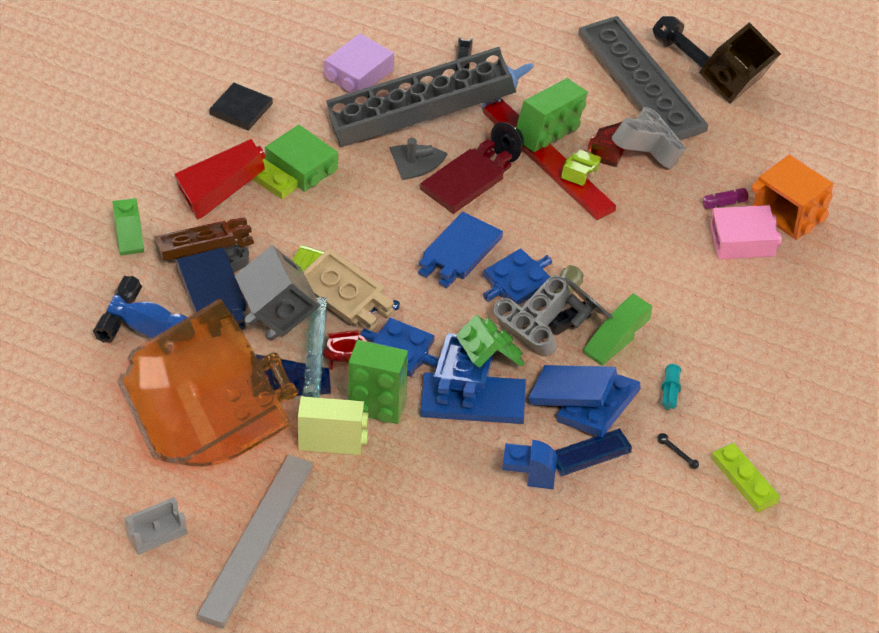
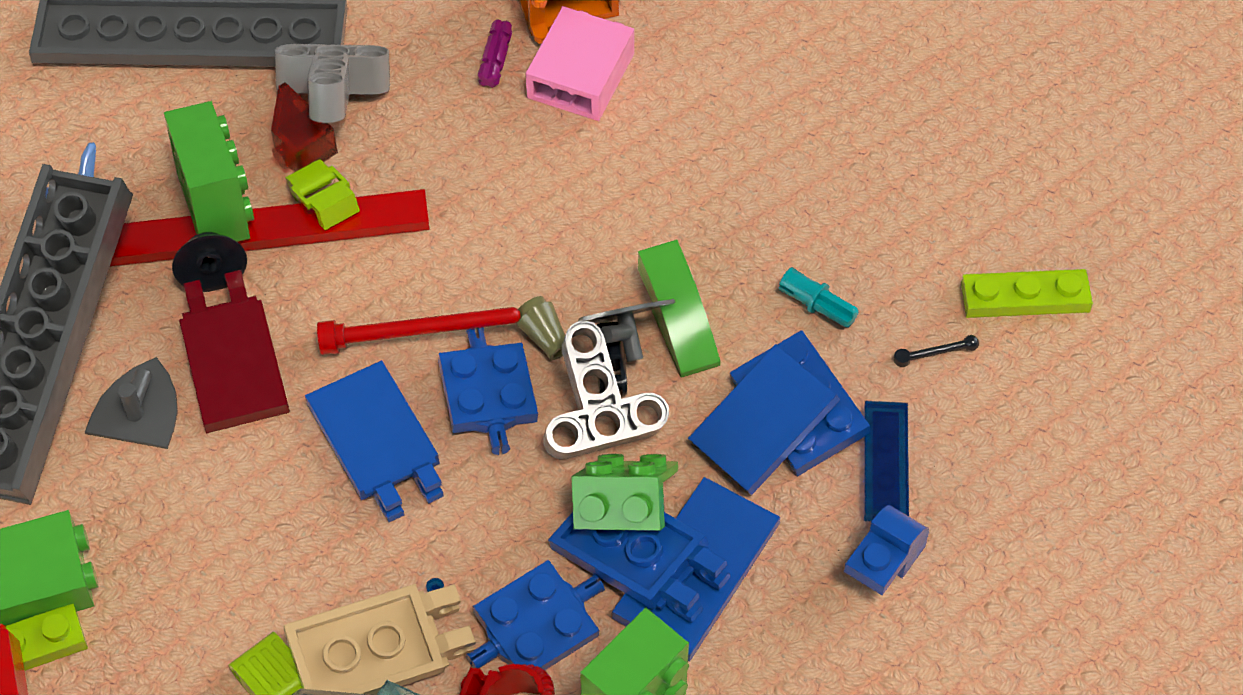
camera: 60 degrees left, 10 degrees up
none -> red piece [317,307,521,355]

